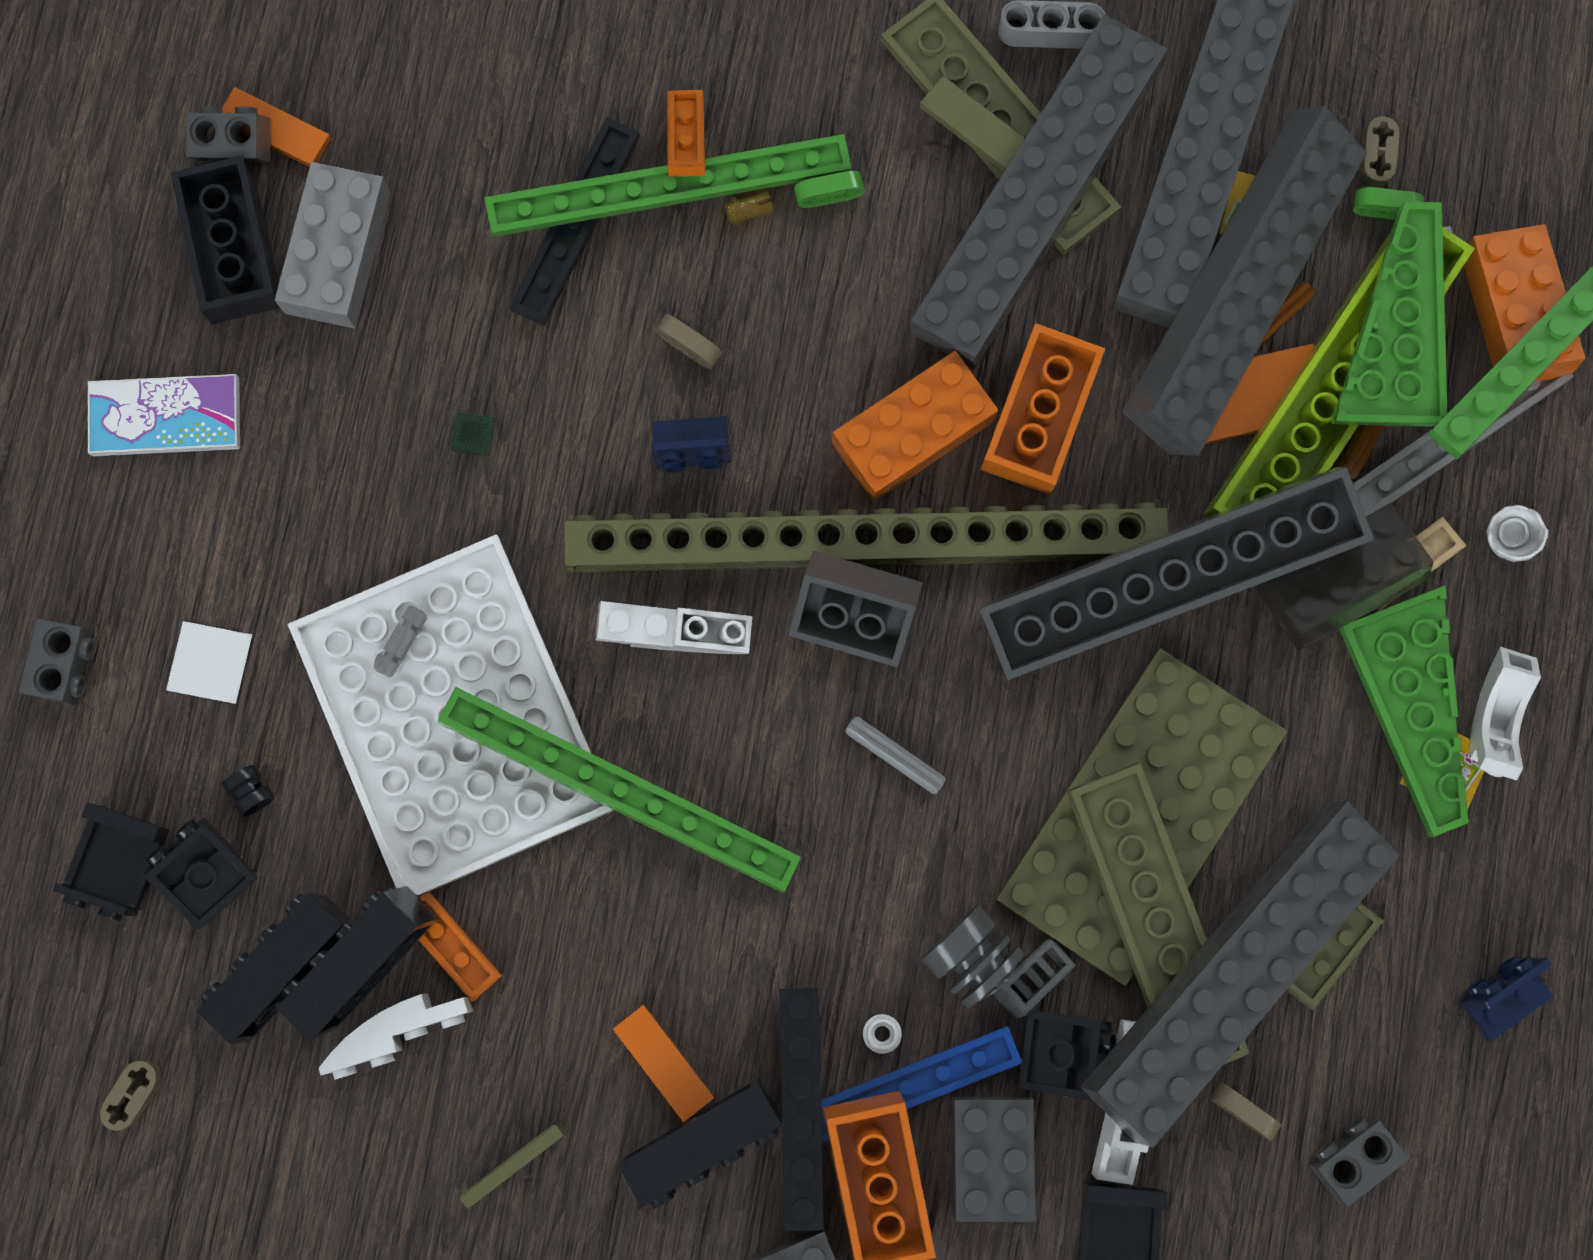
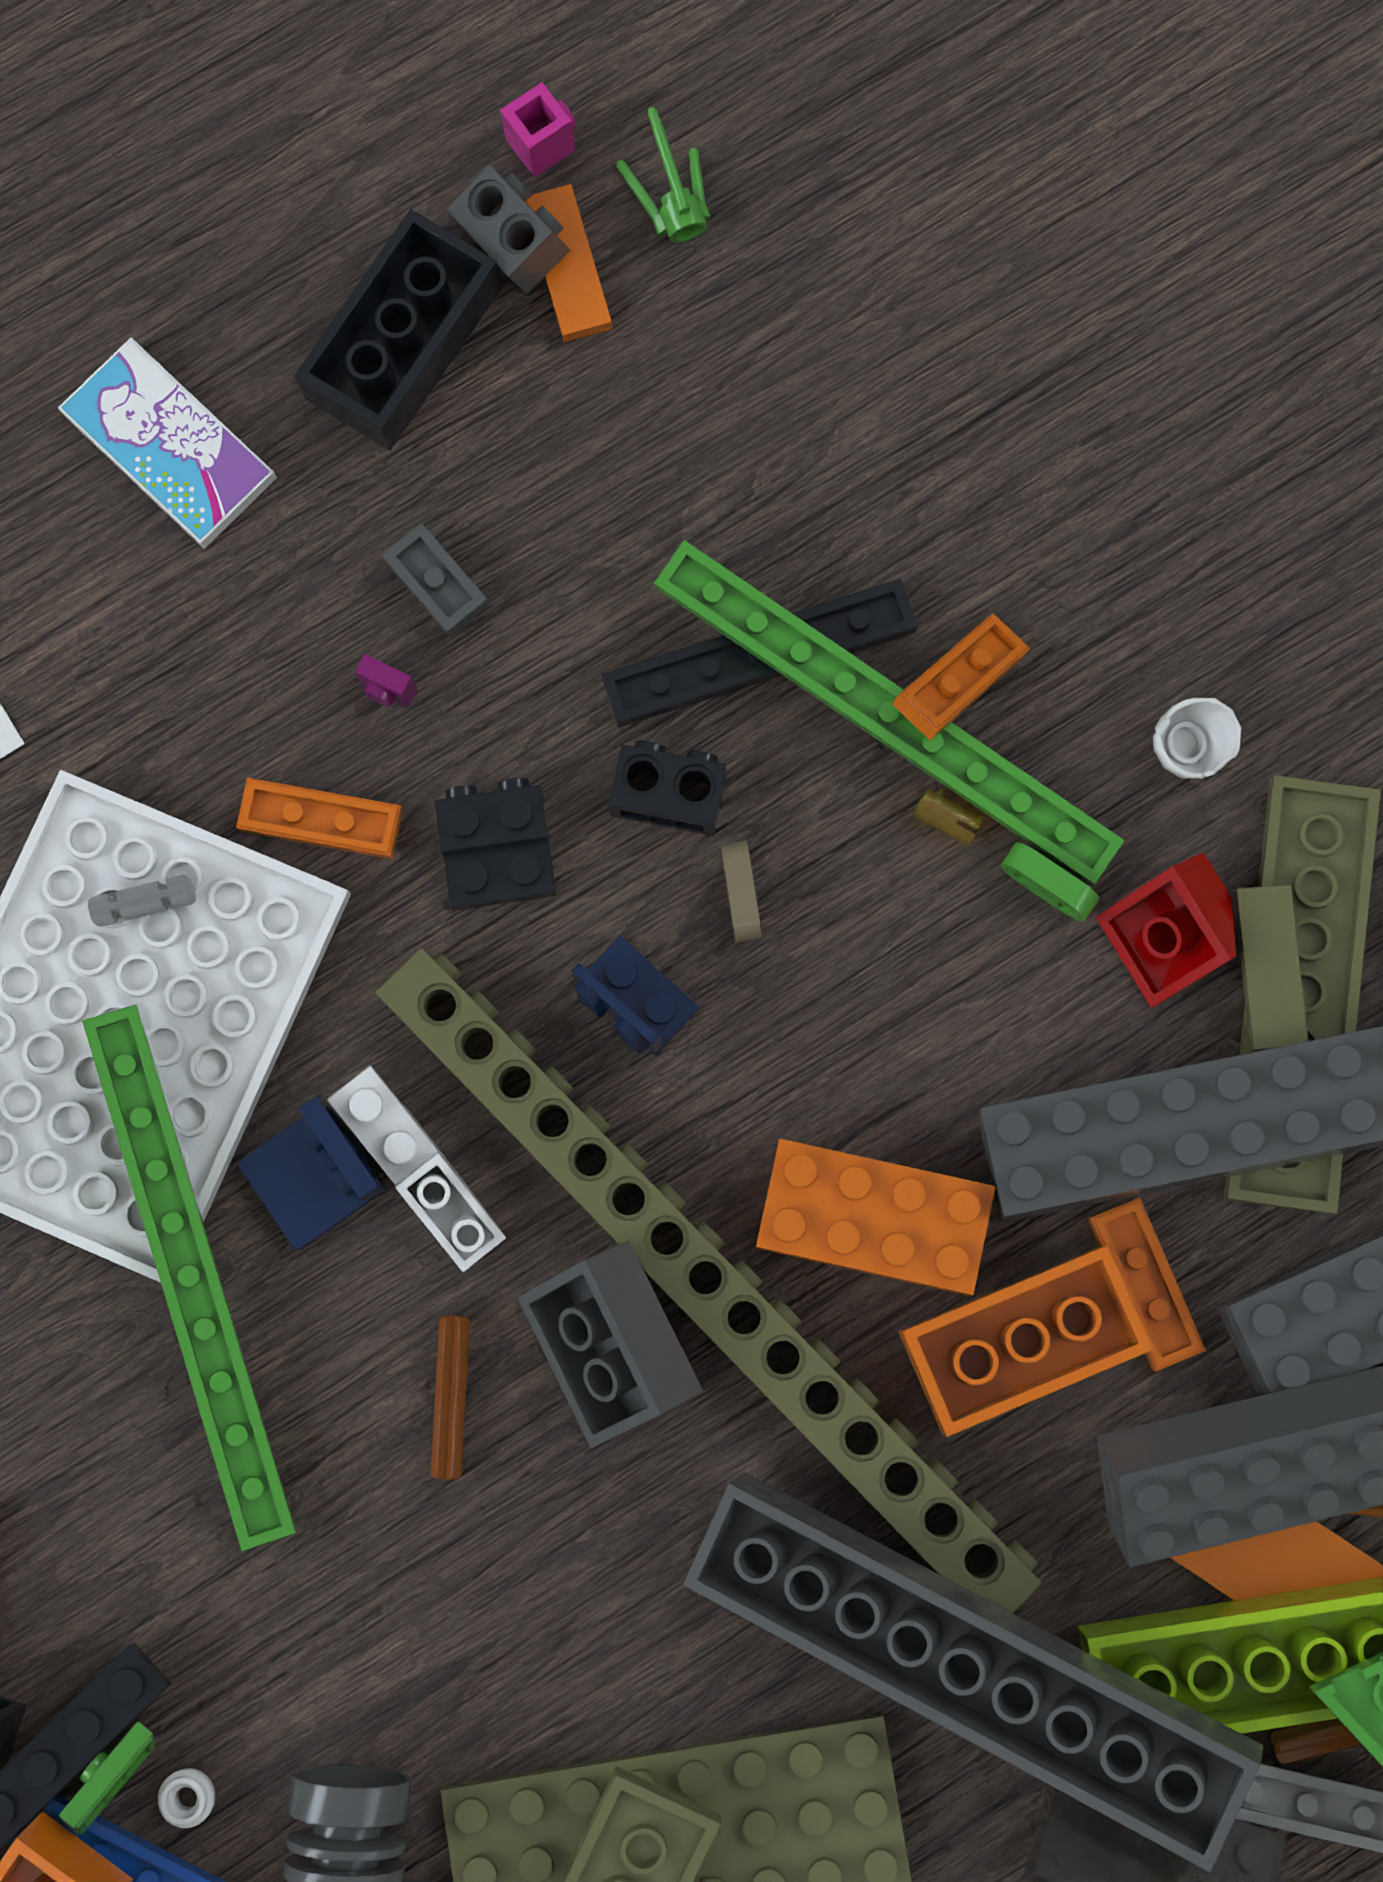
camera: 55 degrees right, 0 degrees up
light grey brick [275,162,391,329] -> none
clear green plate [451,412,496,457] -> none
light grey axle [845,717,946,794] -> none
none -> bright green plate [58,1721,156,1836]
none -> orange tile [236,778,403,860]
none -> dark blue bracket [238,1096,387,1250]
none -> magenta plate [355,654,418,708]
none -> dark grey plate [381,523,489,638]
none -> dark orange axle [430,1315,470,1480]
none -> black plate [434,778,557,911]
none -> dark pink brick [500,82,577,178]
none -> black brick [609,740,726,836]
none -> bright green plant [616,107,711,243]
none -> orange tile [1088,1198,1206,1372]
none -> red slope [1095,852,1236,1008]
none -> white hair [1153,698,1241,779]

